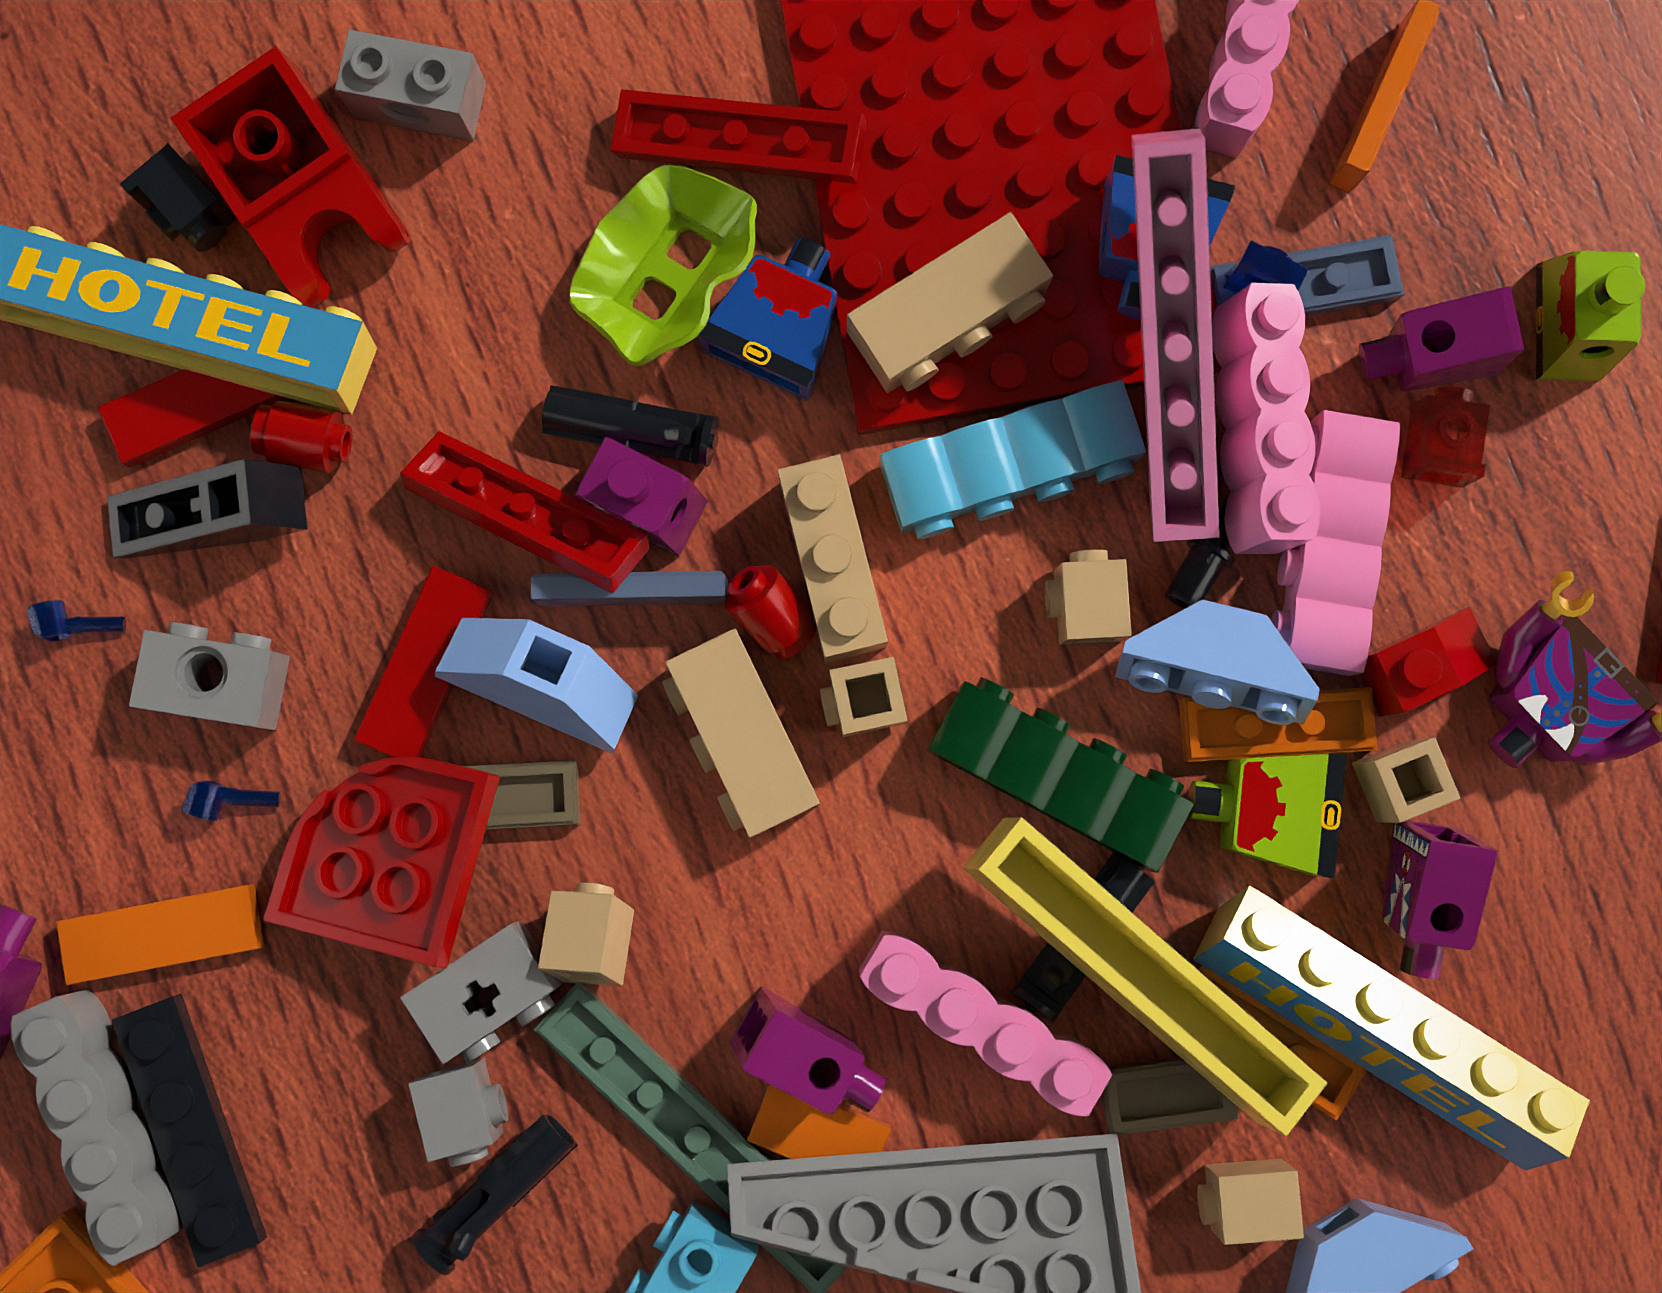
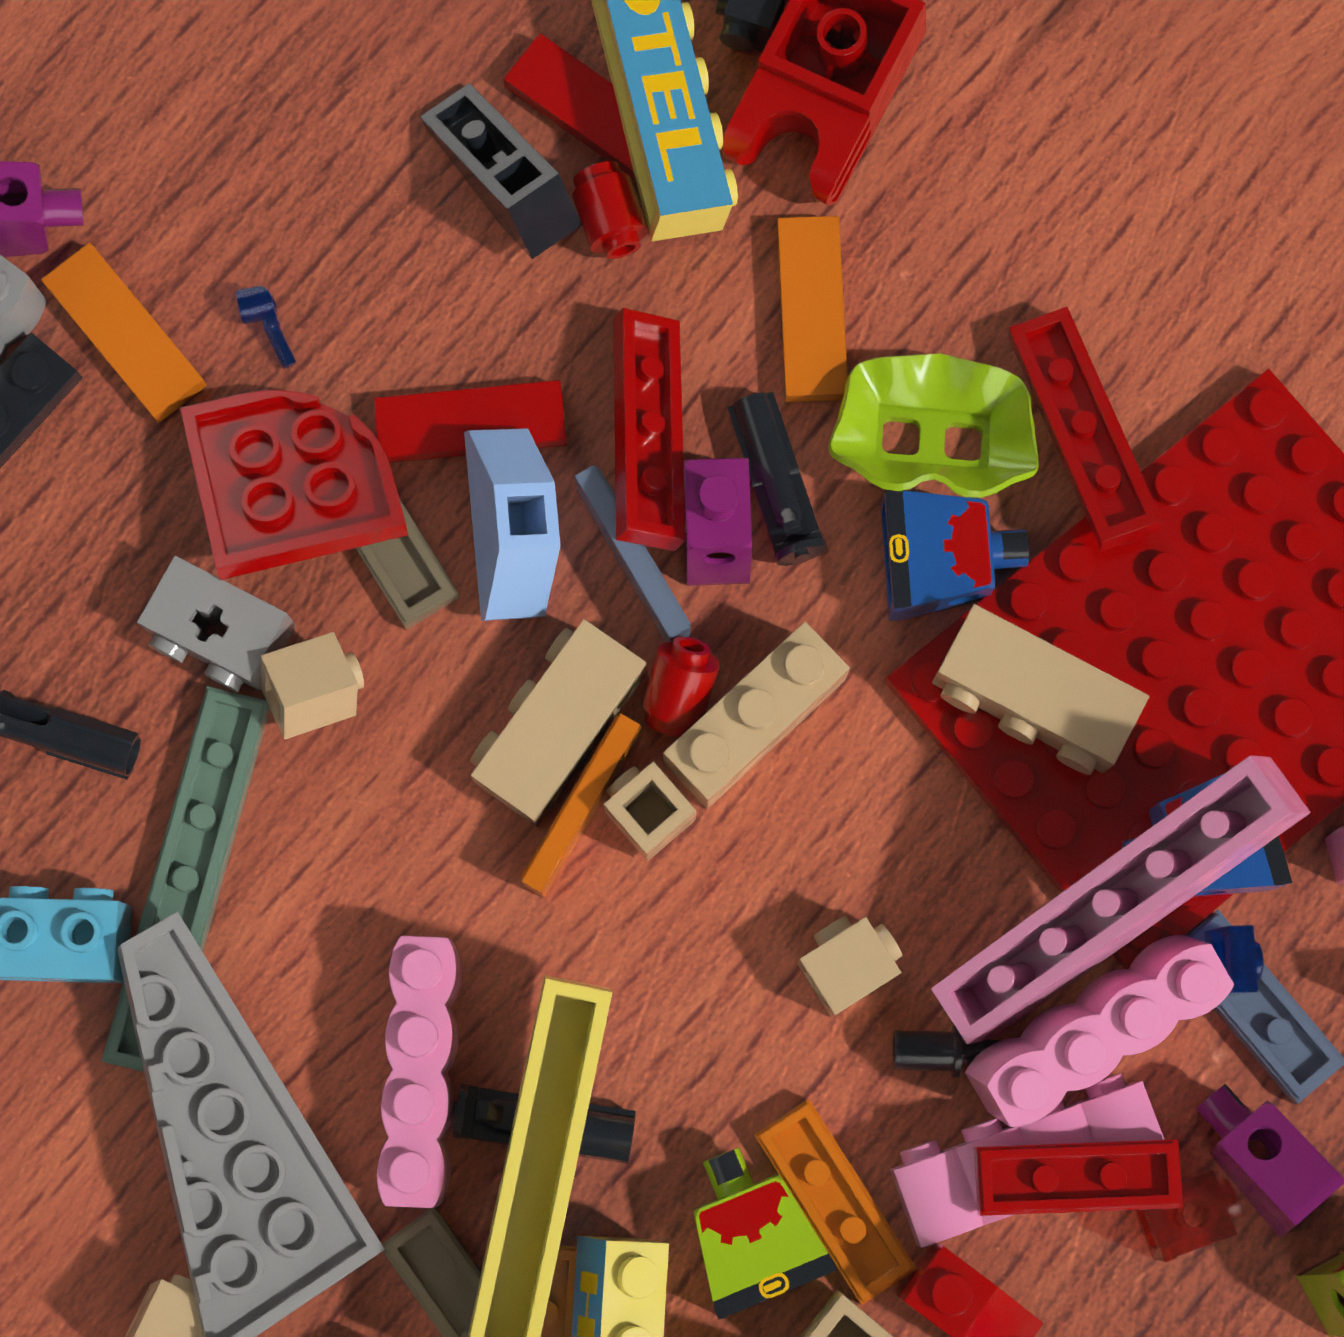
camera: 65 degrees right, 5 degrees down
clear blue hand [27,600,126,642] -> none
light grey brick [129,622,290,730] -> none
light grey brick [335,29,486,141] -> none
light grey brick [408,1057,508,1166] -> none
magenta torso [729,986,886,1115] -> none
orange tile [747,1084,892,1159] -> none
medium azure brick [879,380,1146,539] -> none
dark green brick [926,677,1194,873] -> none
light blue slope [1115,599,1320,725] -> none
none -> orange tile [521,714,641,898]
none -> orange tile [777,216,847,402]
none -> red tile [974,1139,1183,1216]

